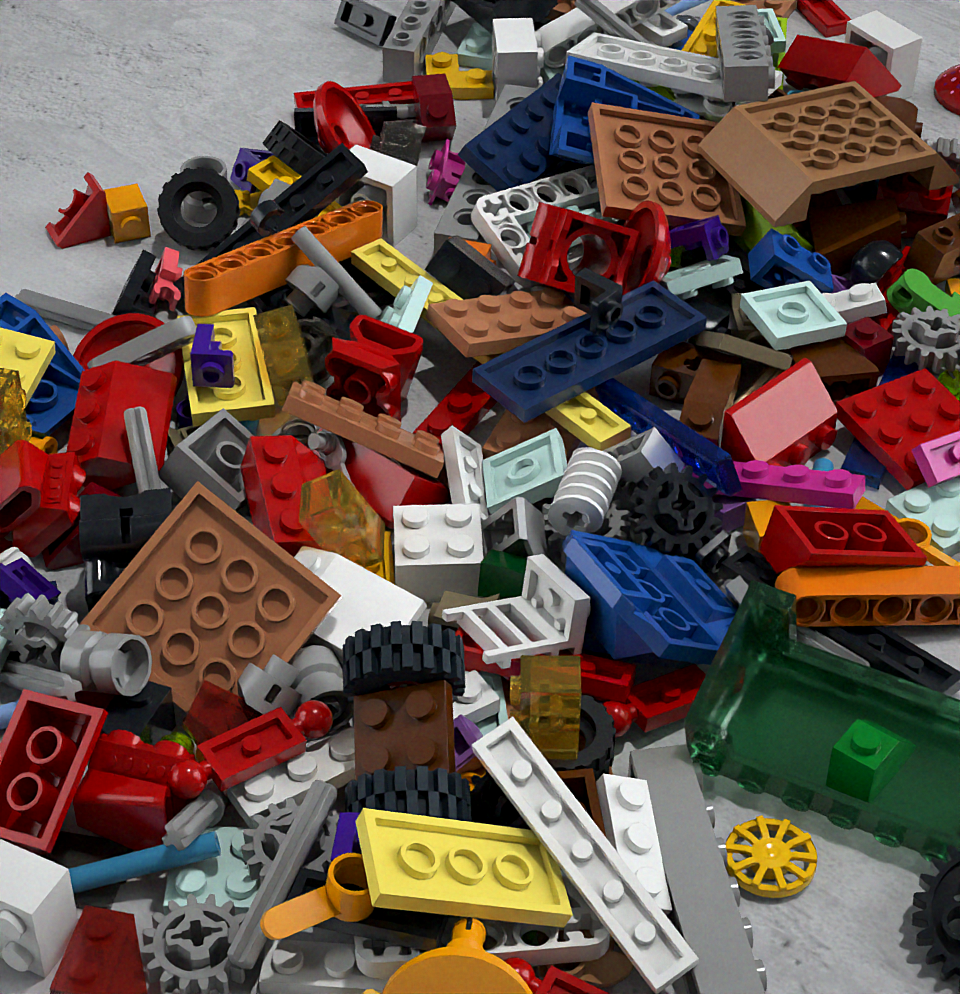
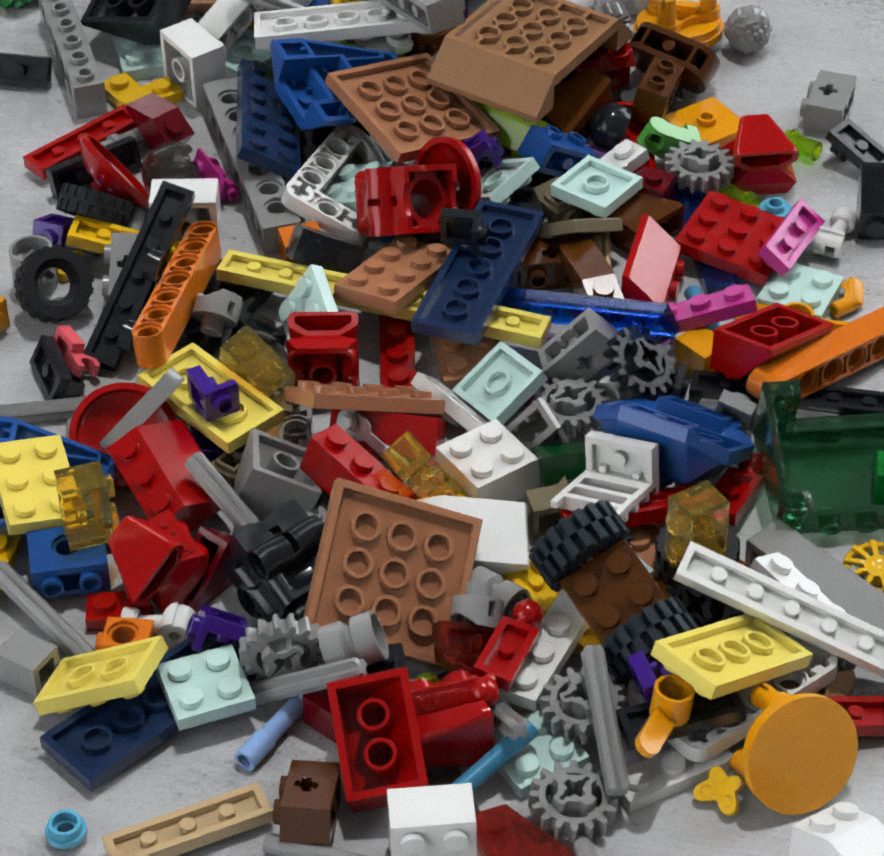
camera: 30 degrees left, 0 degrees up
light grey piece [291,226,383,319] -> none
white piece [548,447,622,536] -> none

